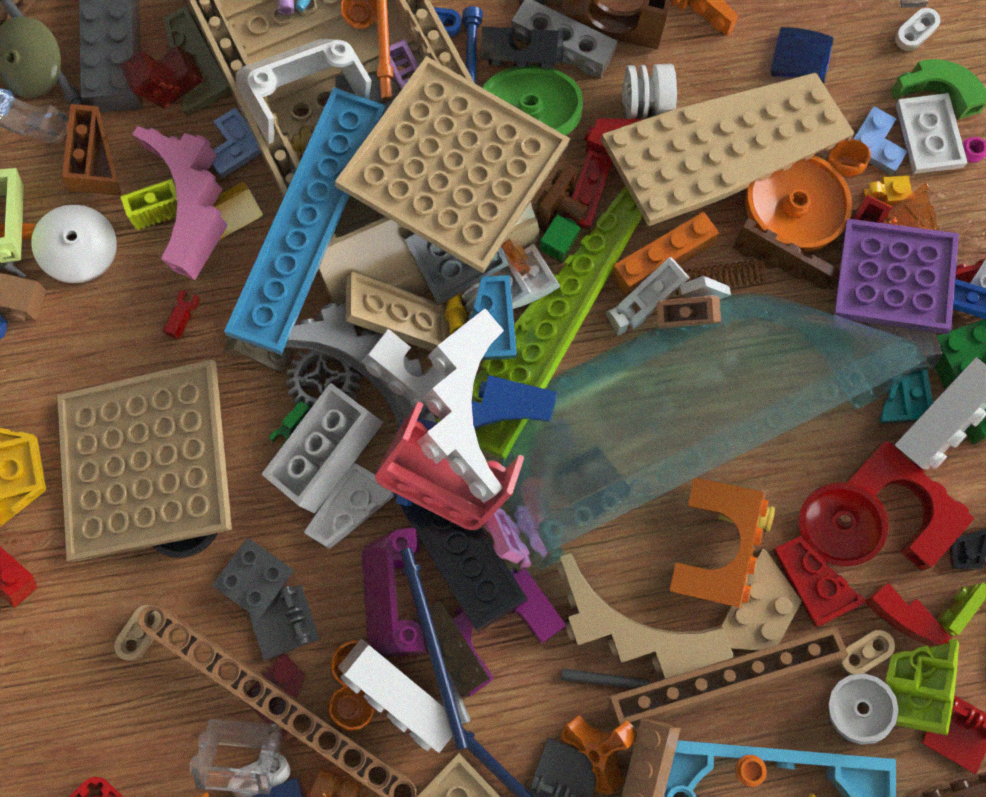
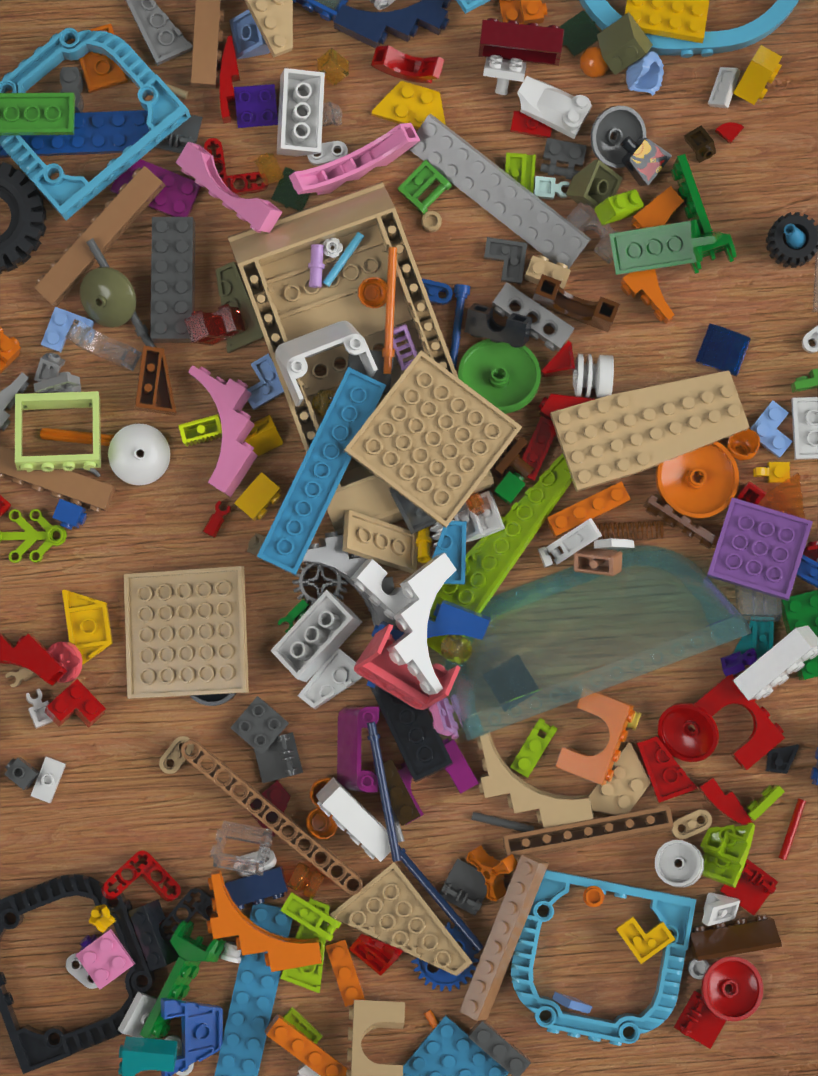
camera: 10 degrees right, 10 degrees up
none -> yellow brick [234,472,282,521]
none -> clear yellow head [441,635,472,664]
none -> lime plate [510,717,558,778]
none -> red slope [541,340,575,377]
none -> white slope [702,893,740,926]
none -> dark purple plate [720,648,758,676]

